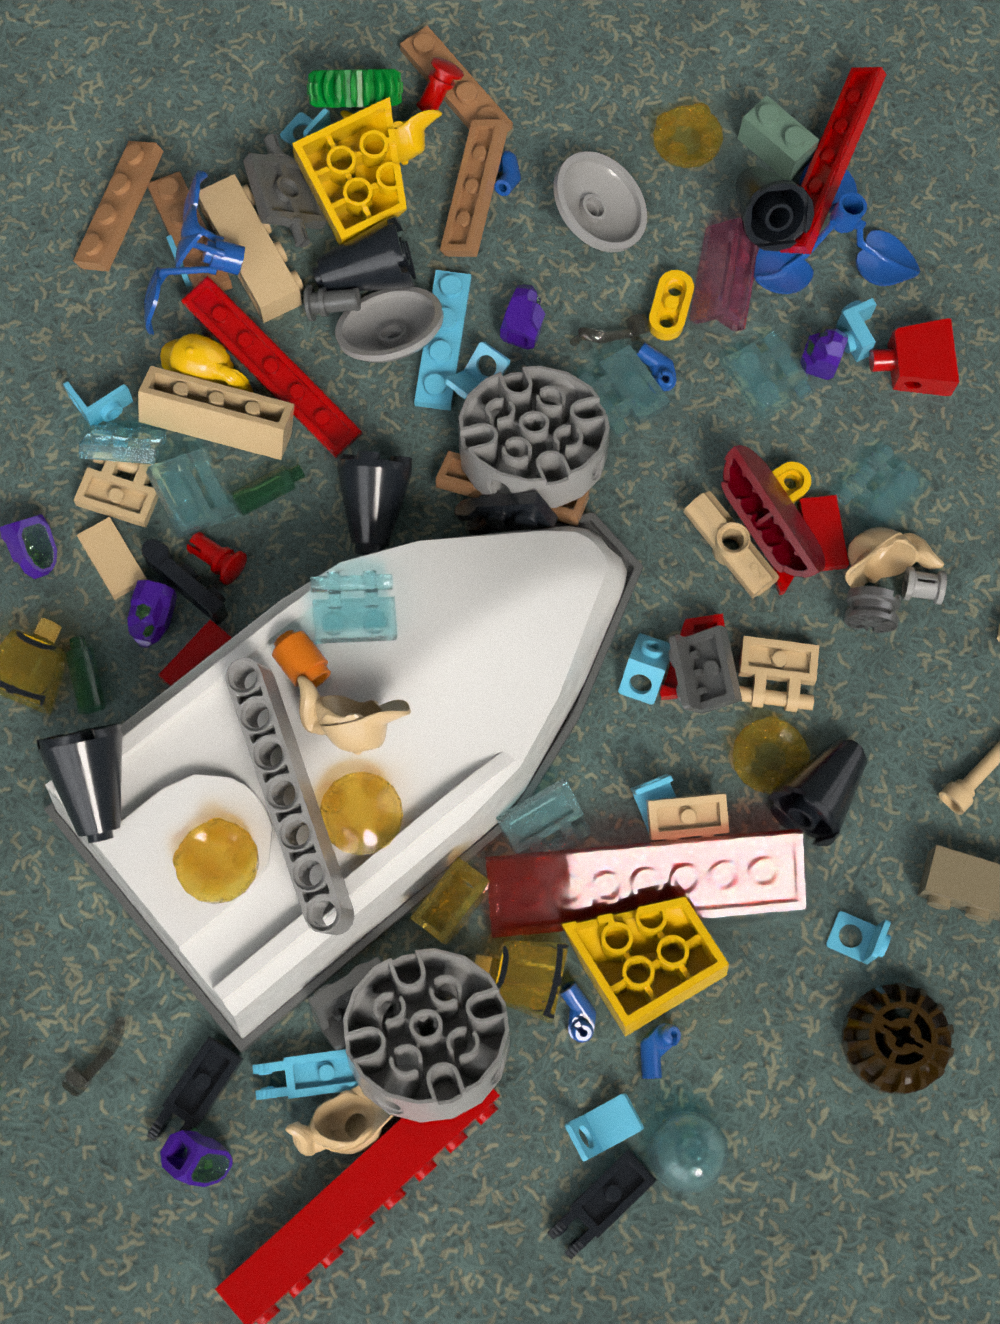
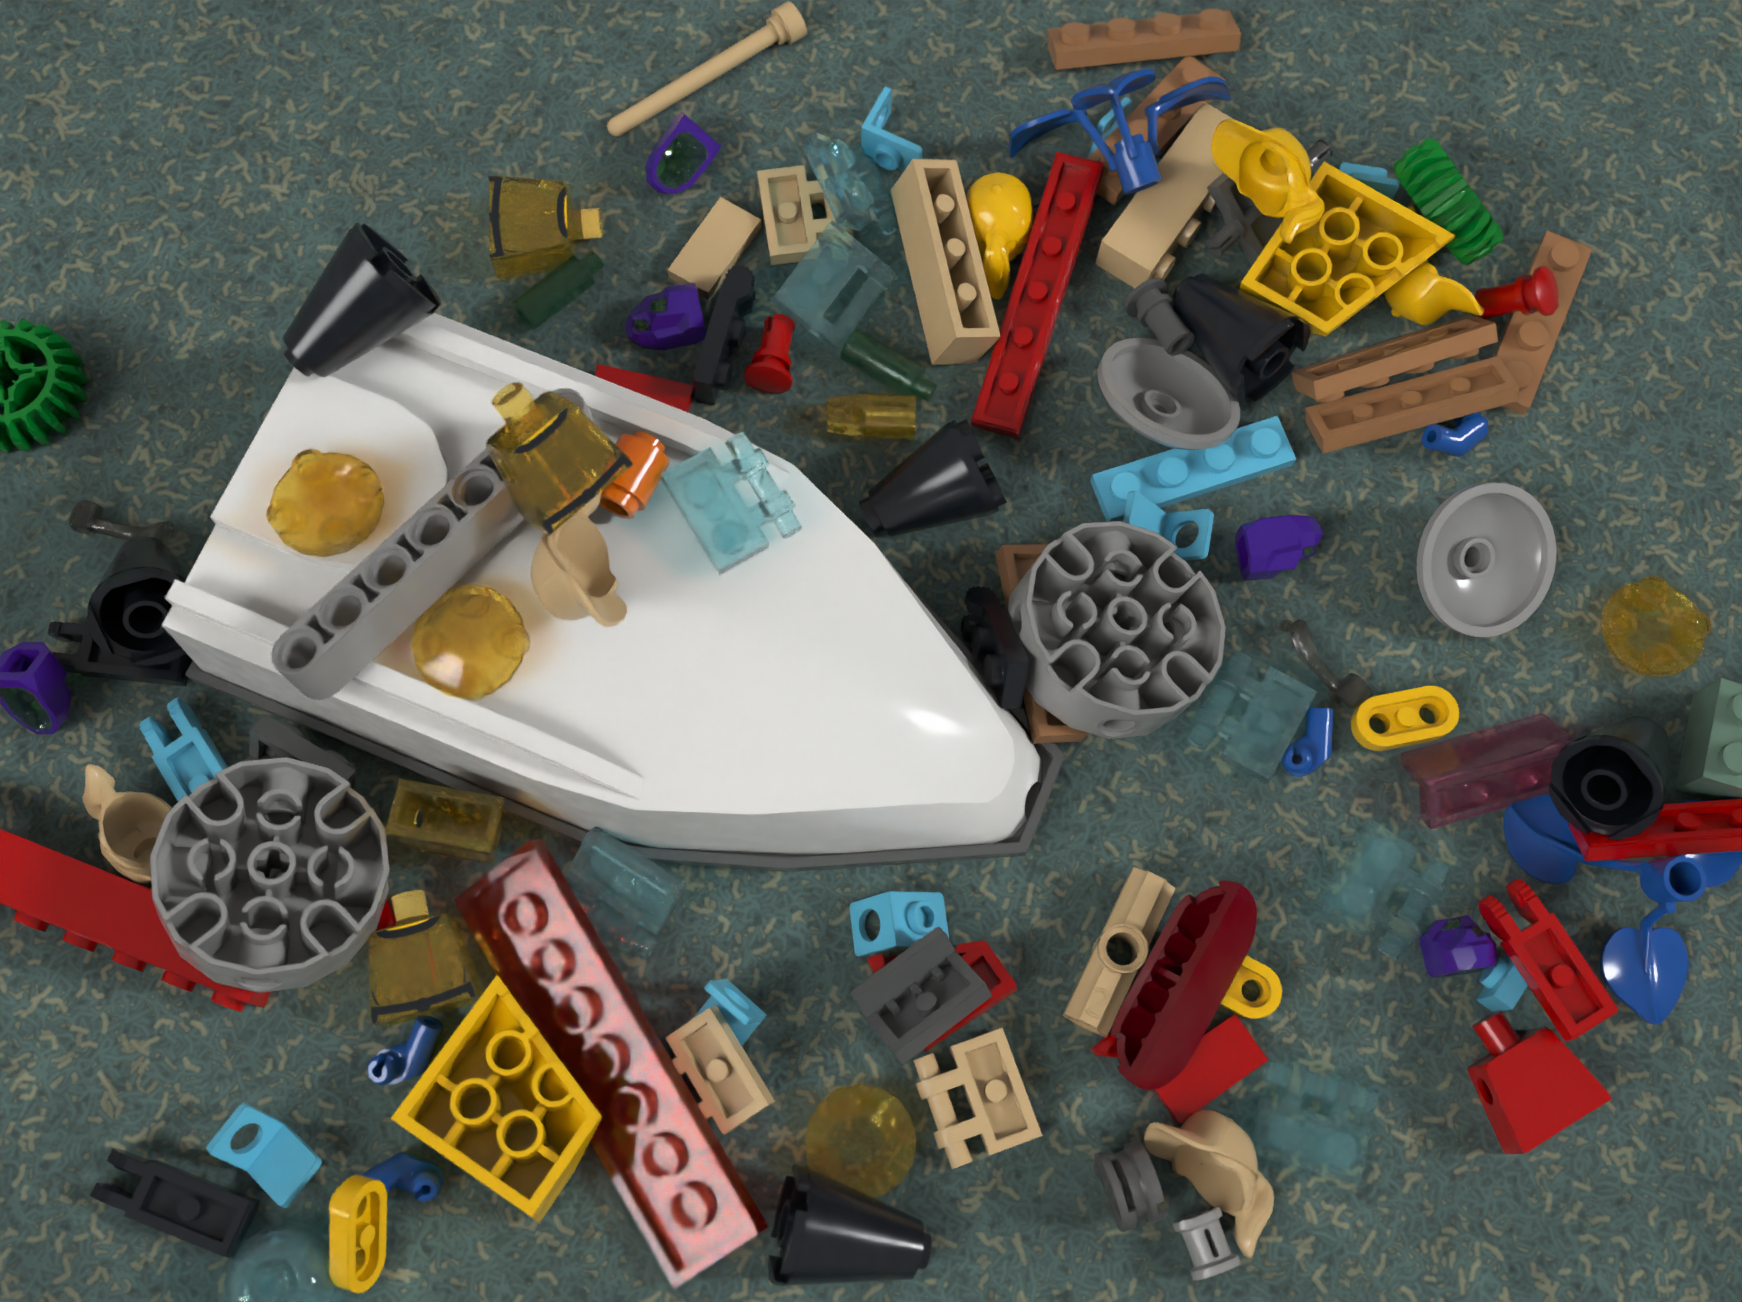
camera: 65 degrees right, 0 degrees up
none -> black cone [87,536,187,666]
none -> yellow plate [328,1175,387,1293]
none -> clear yellow torso [486,382,633,536]
none -> clear yellow hinge [826,393,916,440]
none -> yellow hair [1211,119,1325,244]
none -> medium nougat plate [1291,315,1498,402]
none -> red hinge [1478,878,1619,1041]

